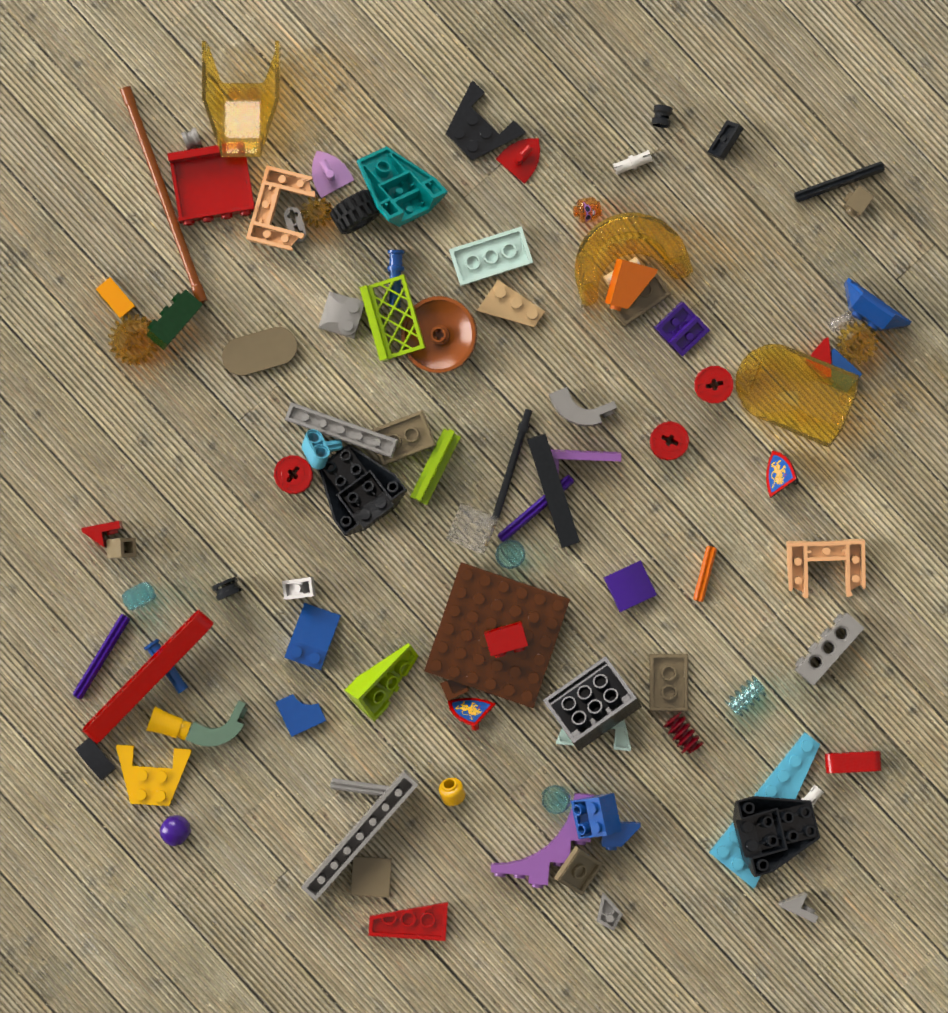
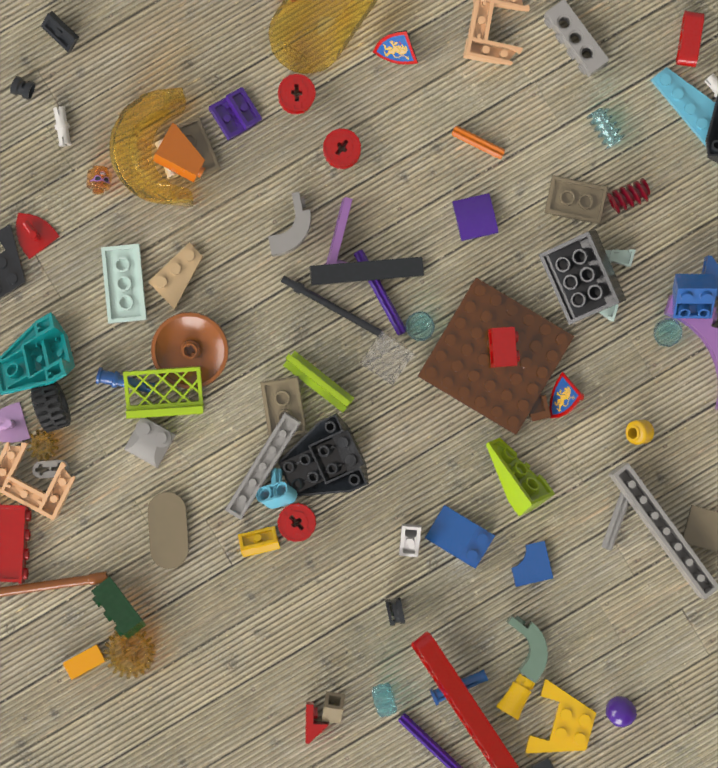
camera: 75 degrees left, 0 degrees up
none -> yellow slope [238,526,280,557]

